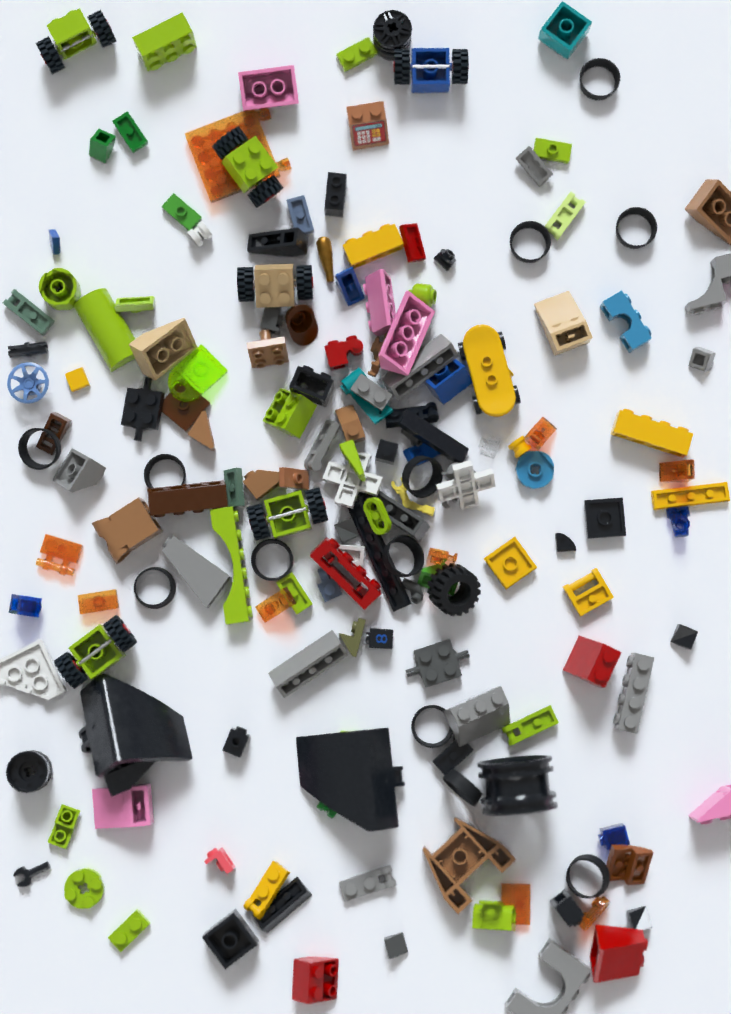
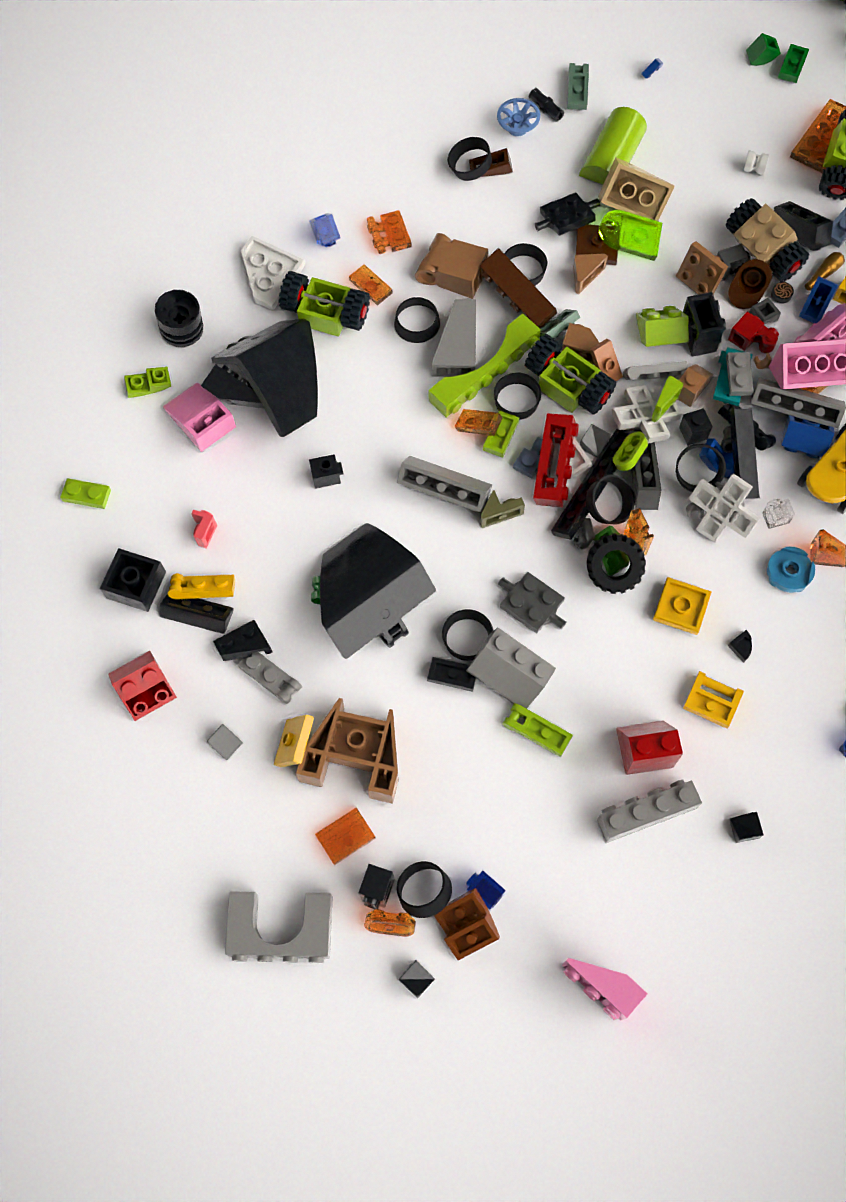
camera: 60 degrees right, 15 degrees down
black bar [13,861,51,887] -> none
lime brick [39,268,81,311] -> none
light grey slope [52,448,106,492] -> none
lime plate [64,868,105,909] -> none
yellow tile [65,367,90,392] -> none
lime plate [115,296,155,313] -> none
bright green plate [161,193,202,231] -> none
black brick [365,628,393,649] -> none
light yellow piece [391,477,435,516] -> none
black tyre [442,769,483,807] -> none
lime piece [472,900,516,931] -> none
black wheel [477,755,558,816] -> none
yellow wheel [508,436,532,459] -> none
black plate [583,497,626,539] -> none
red slope [589,924,648,983] -> none
none -> black wing [213,620,273,661]
none -> yellow plate [273,714,314,768]
none -> dark grey slope [749,297,781,324]
none -> tile [771,282,794,304]

